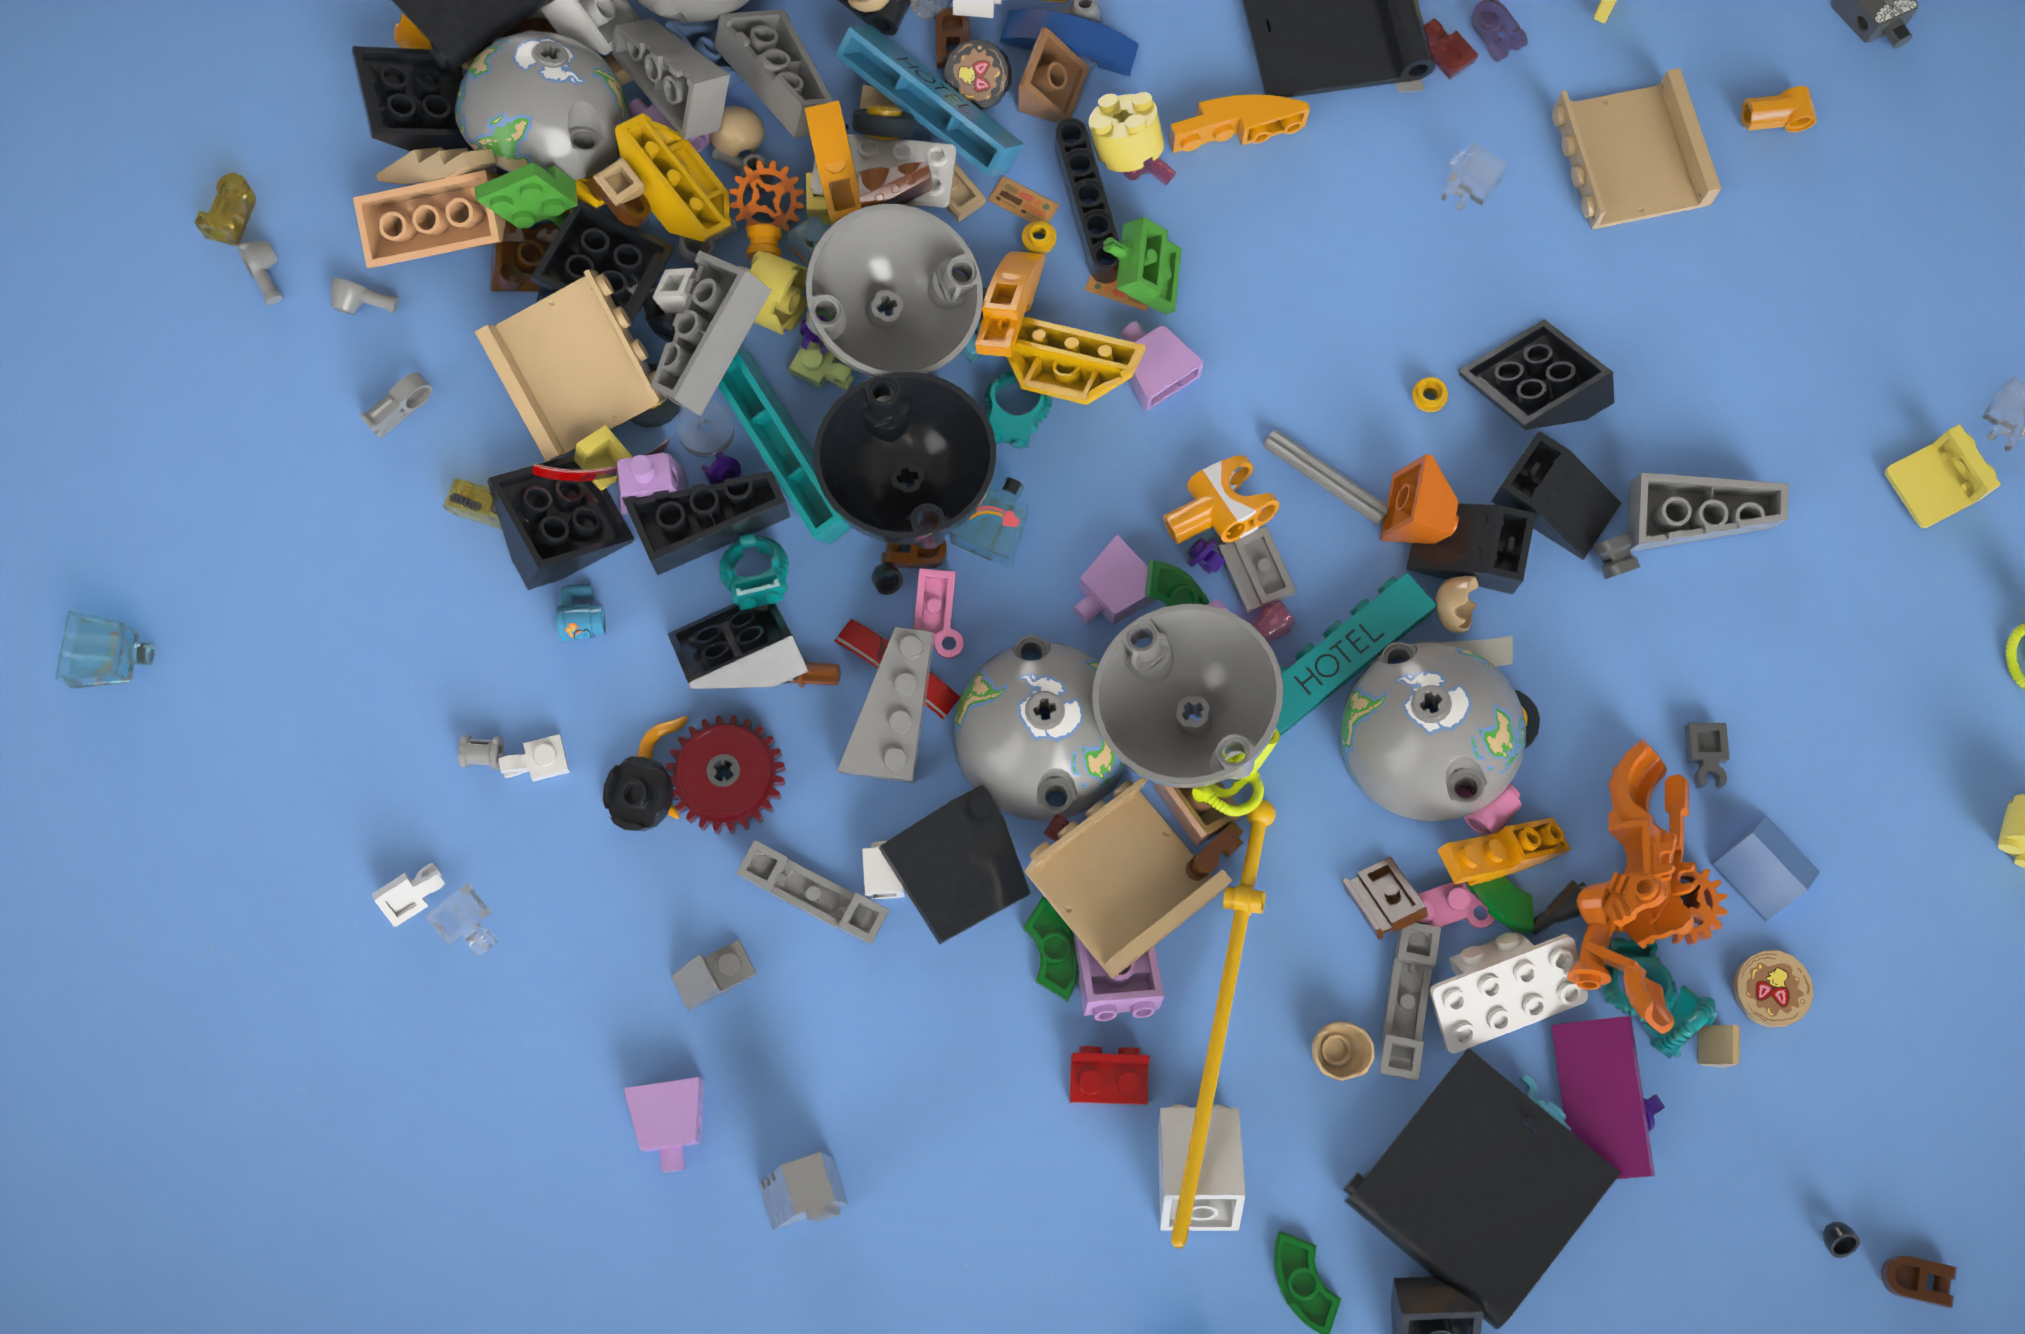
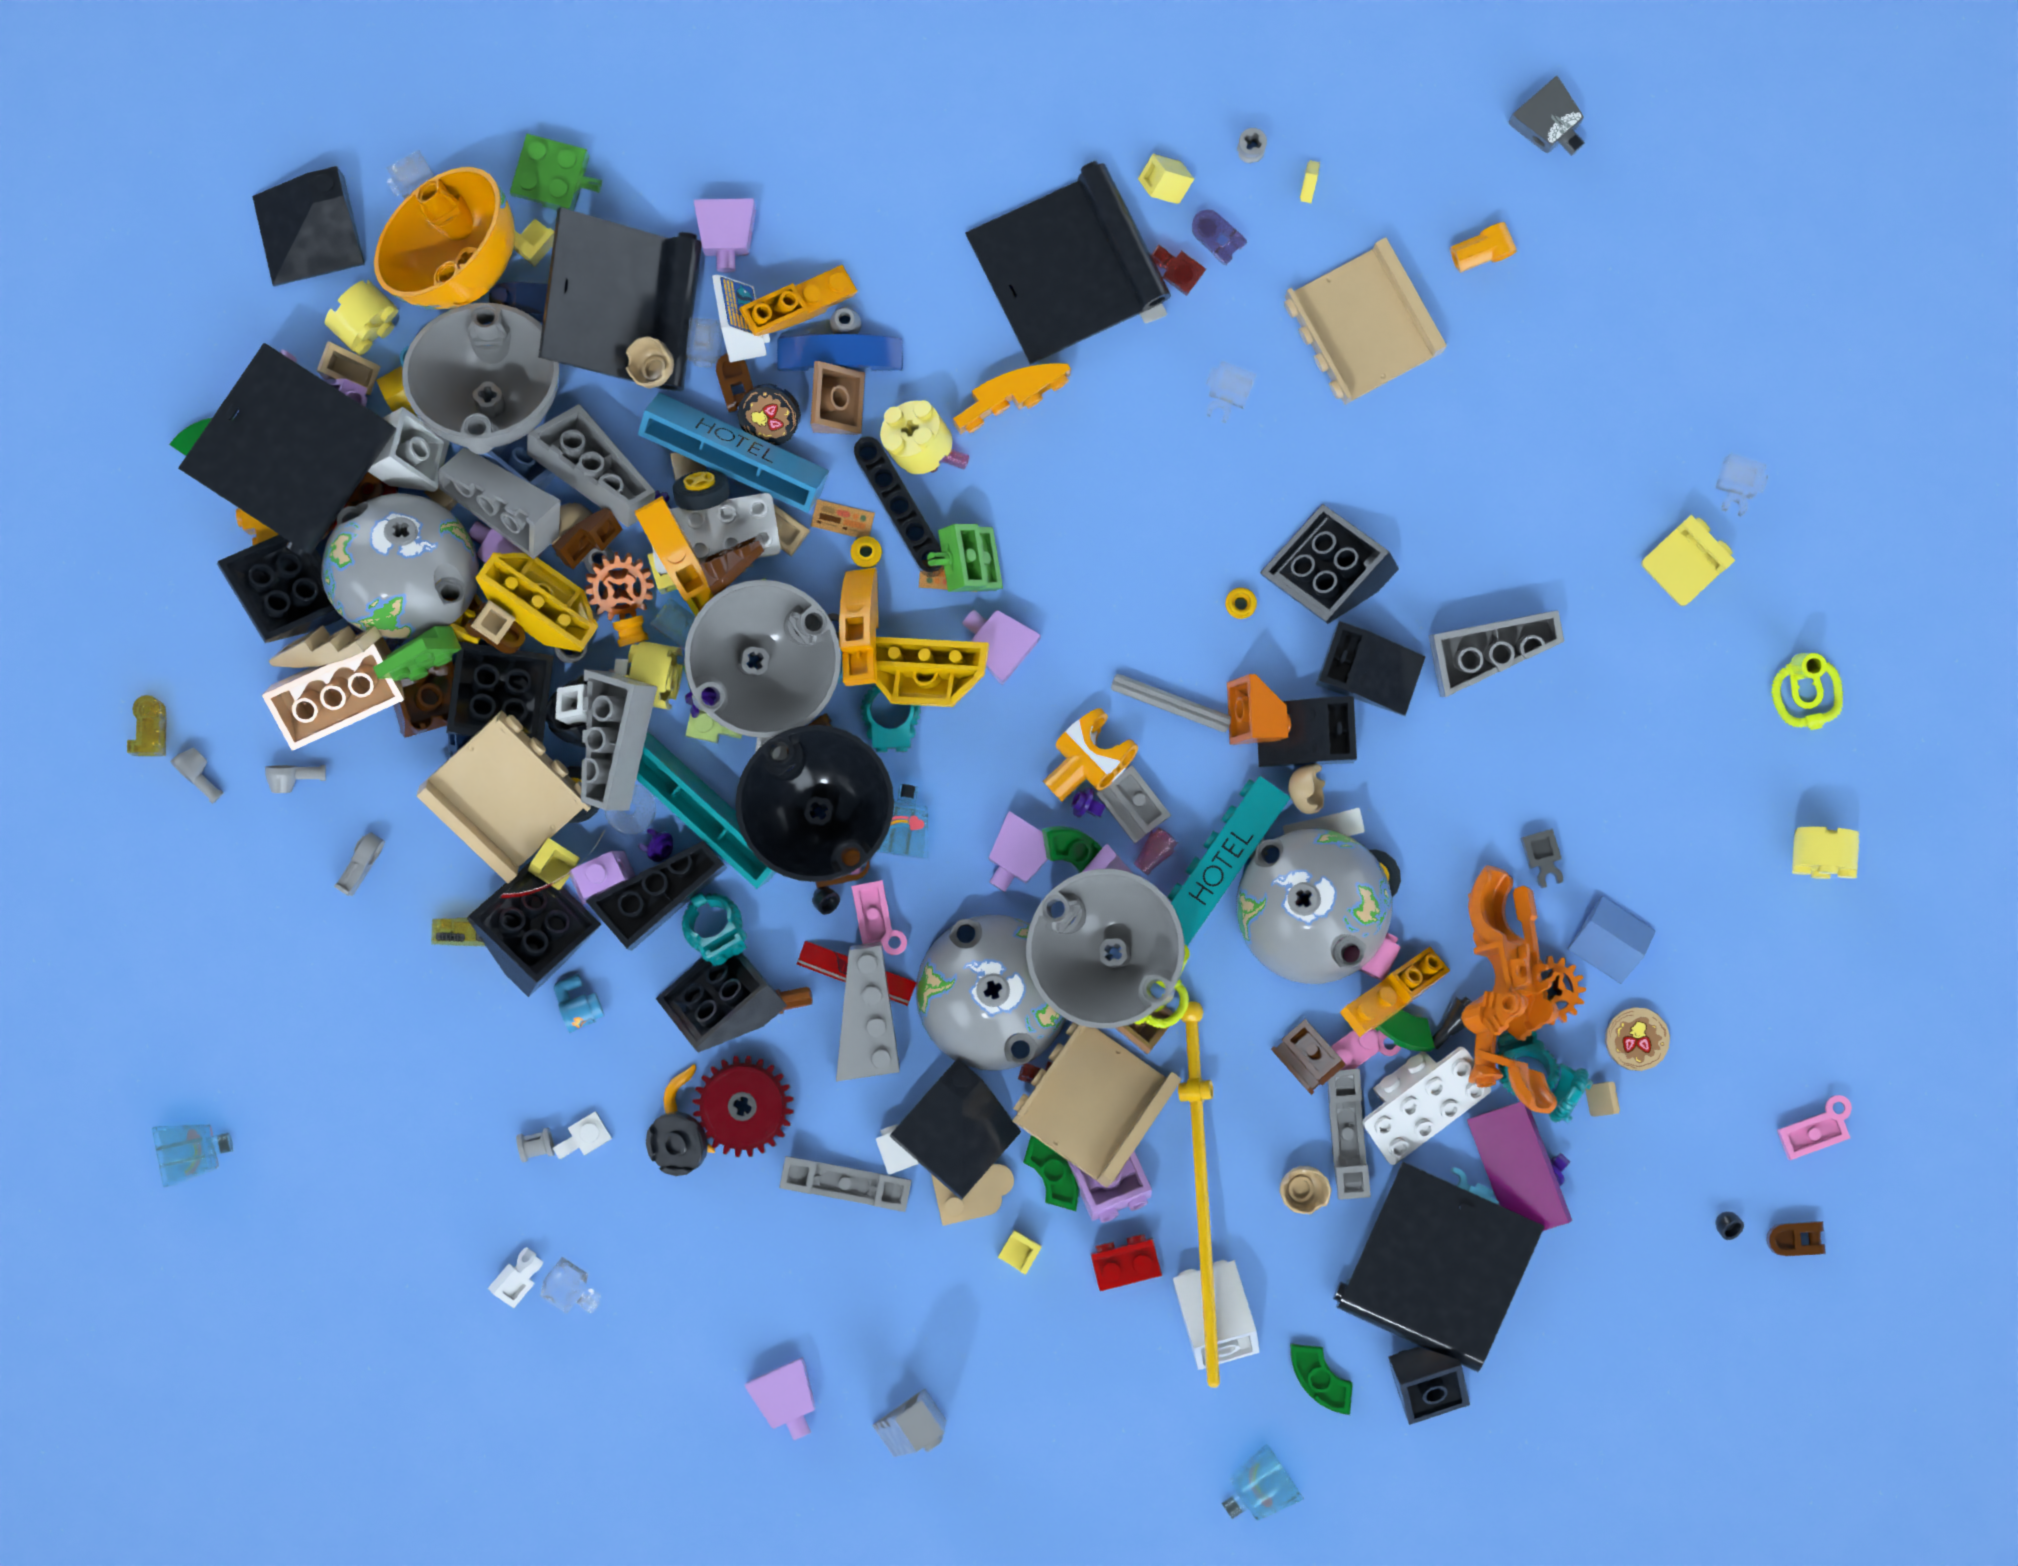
camera: 15 degrees left, 10 degrees up
light grey slope [671,939,757,1011] -> none
reddish brown plate [1186,821,1243,881] -> none
dark grey wheel [1593,533,1640,579] -> none
none -> reddish brown slope [552,508,623,569]
none -> tan plate [931,1164,1014,1226]
none -> light yellow panel [998,1229,1042,1275]
none -> bright pink hinge [1777,1095,1852,1160]

